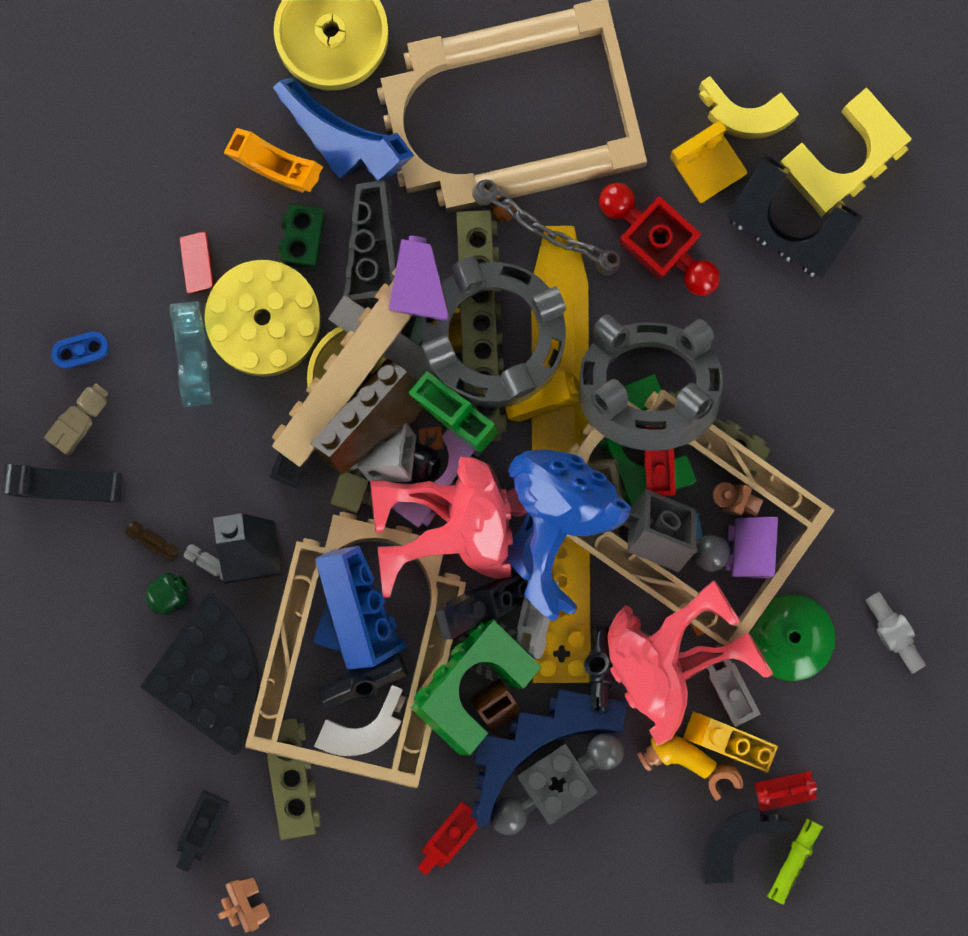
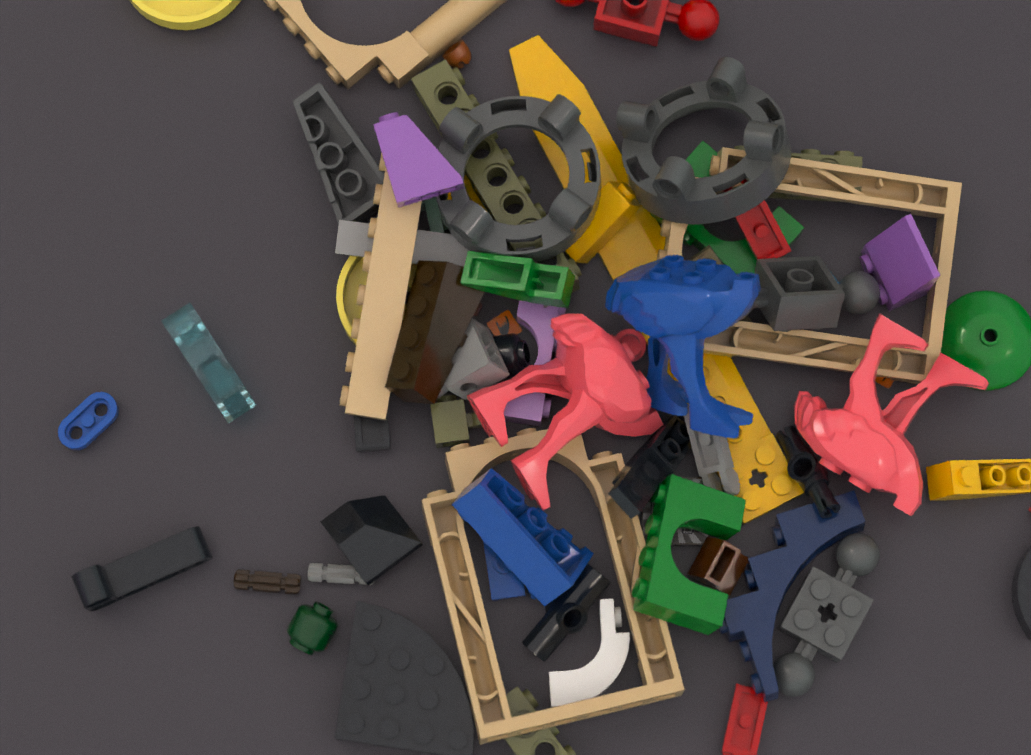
camera: 25 degrees left, 5 degrees down
dark tan piece [44,383,109,457] -> none
slope [180,232,215,294] -> none
light yellow piece [205,260,321,377] -> none
light orange arch [224,128,323,193] -> none
arch [273,77,414,181] -> none
dark green brick [277,204,325,270] -> none
flat silver piece [472,179,621,276] -> none
piece [638,735,743,801] -> none
light grey hinge [706,643,761,727] -> none
nougat hips [712,482,763,516] -> none

